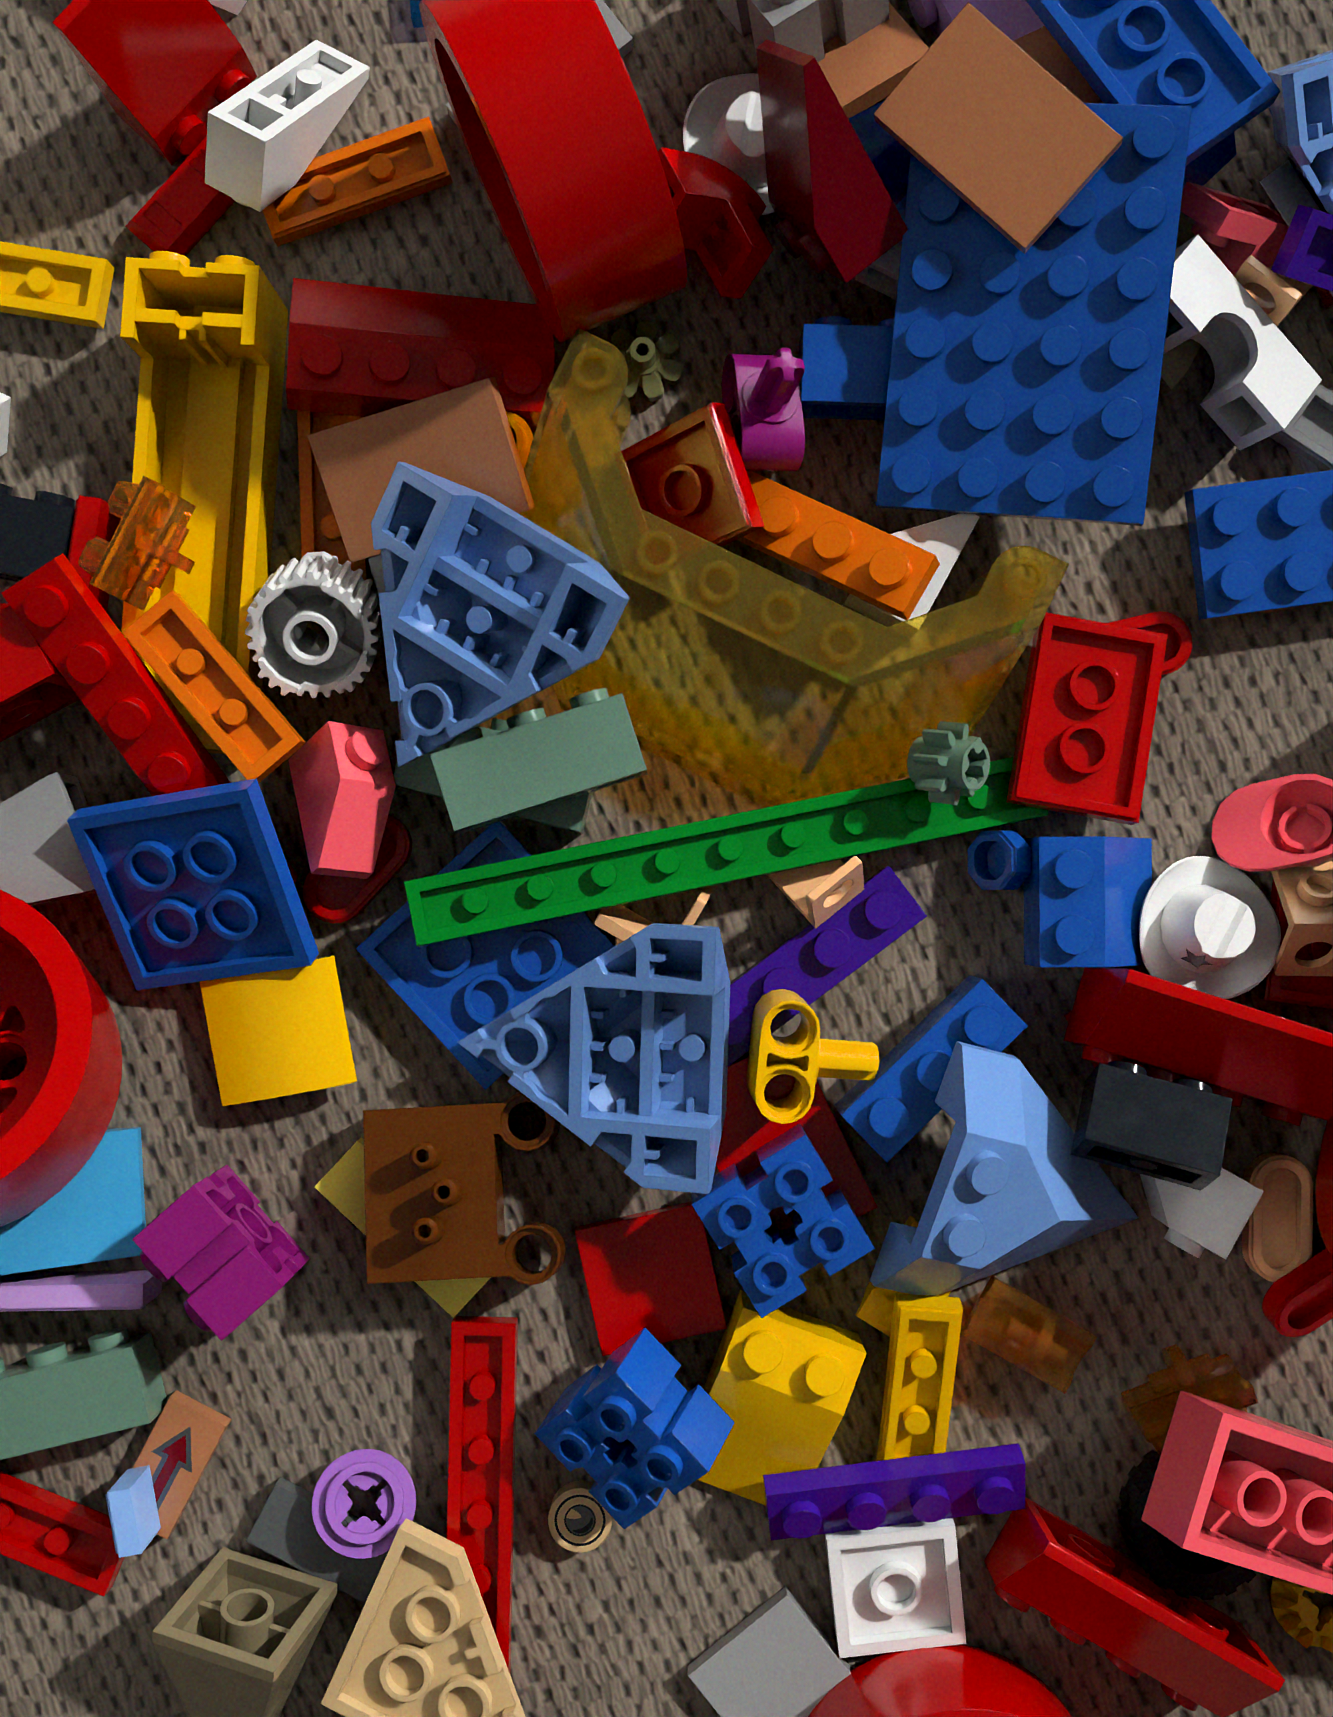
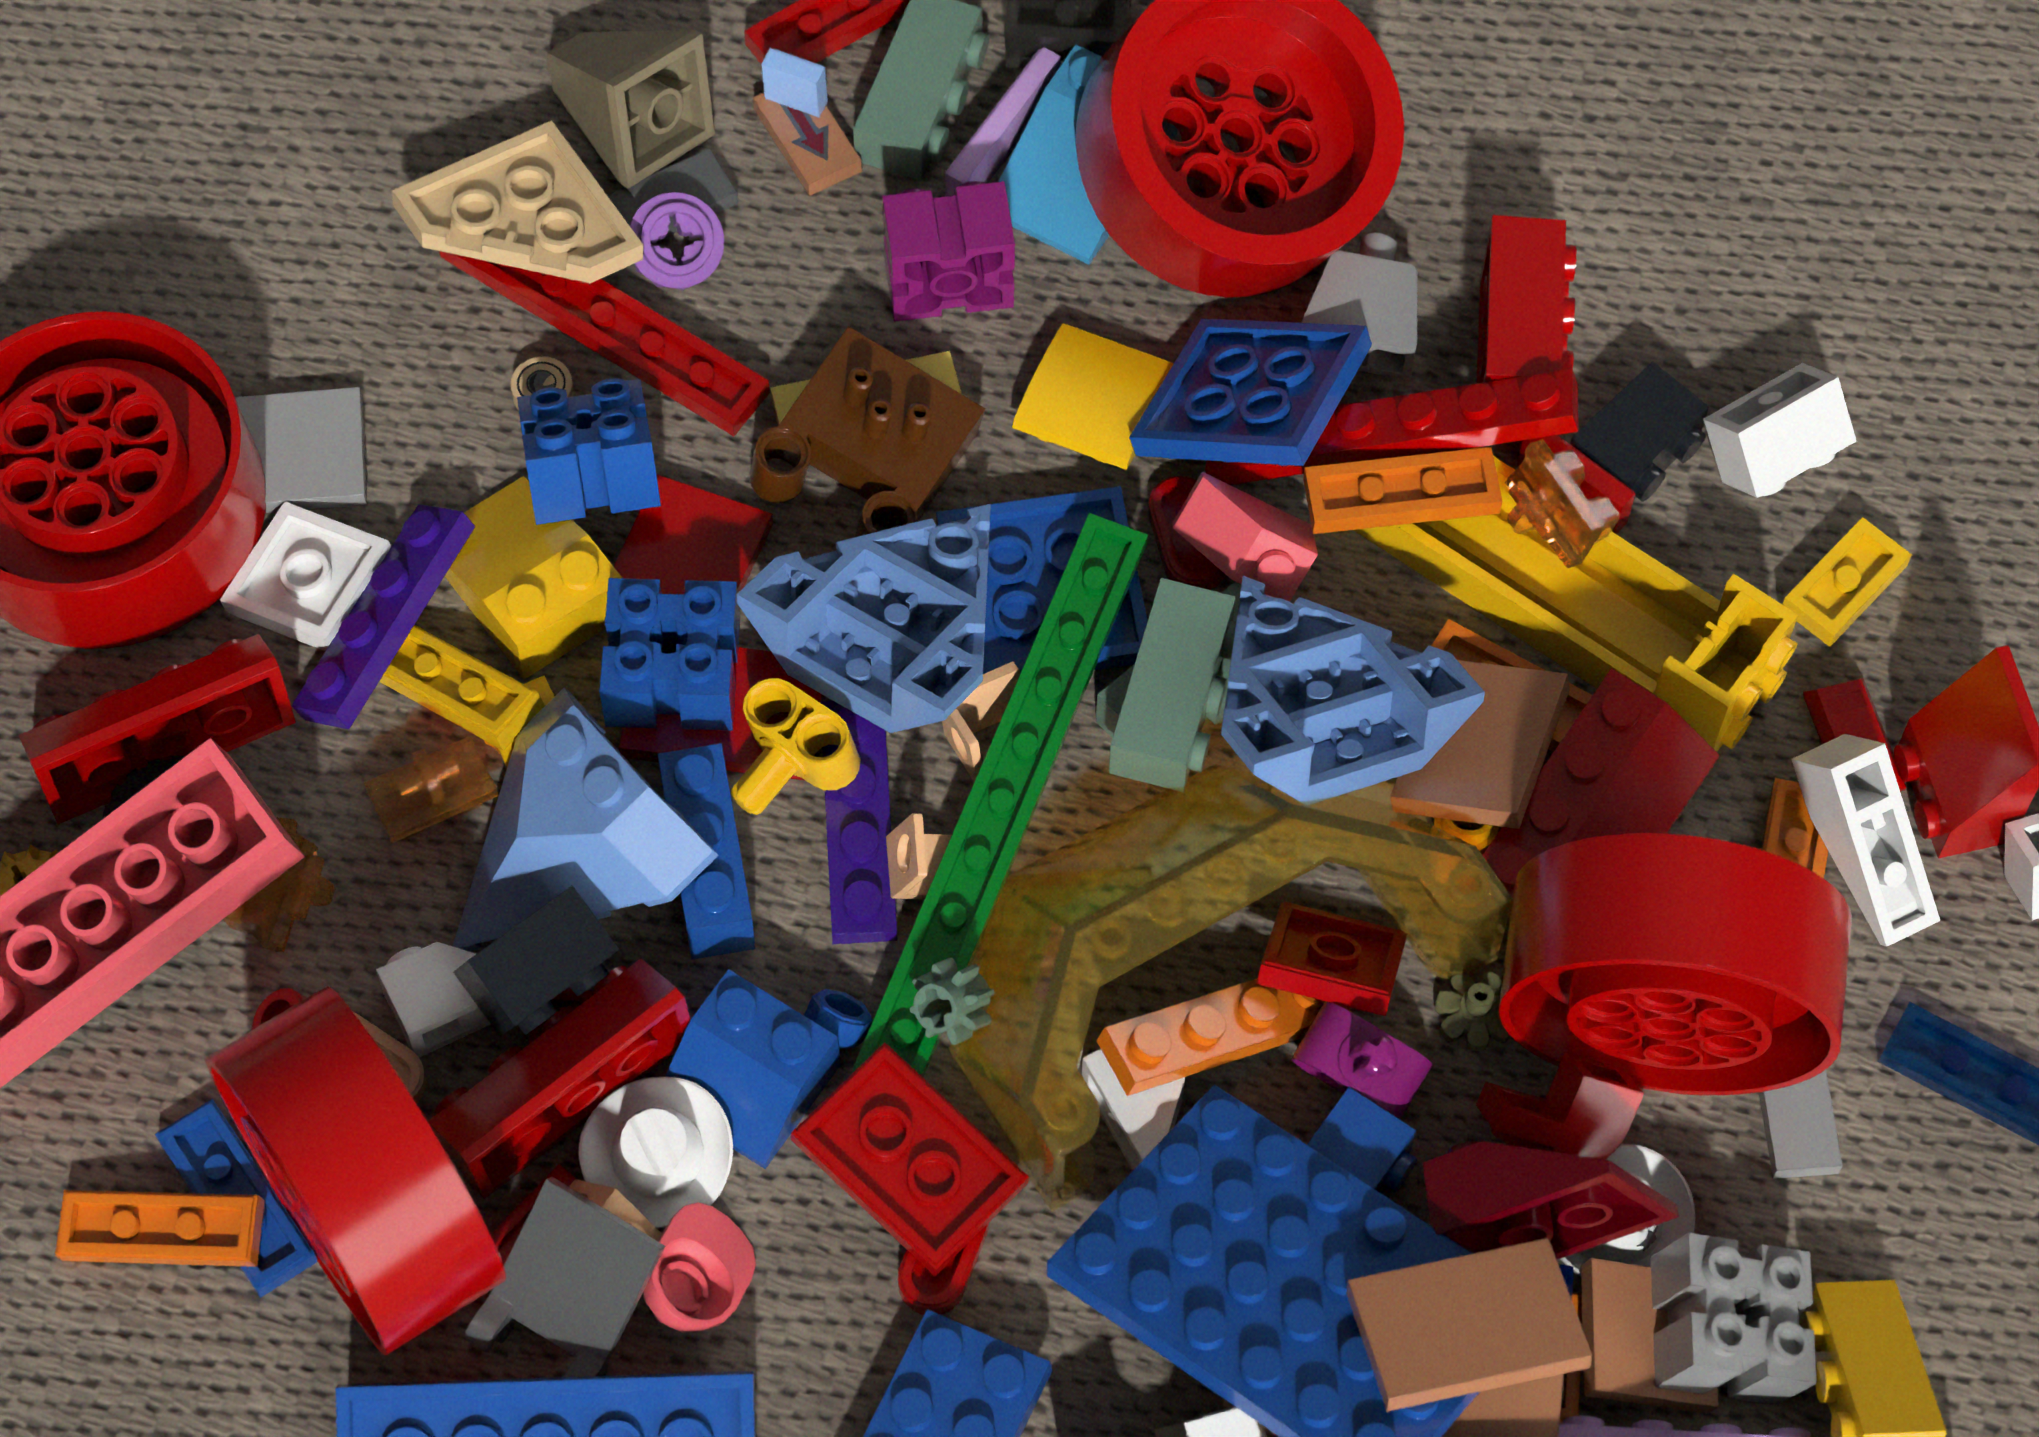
camera: 120 degrees right, 25 degrees down
white brick [245,551,384,698] -> none

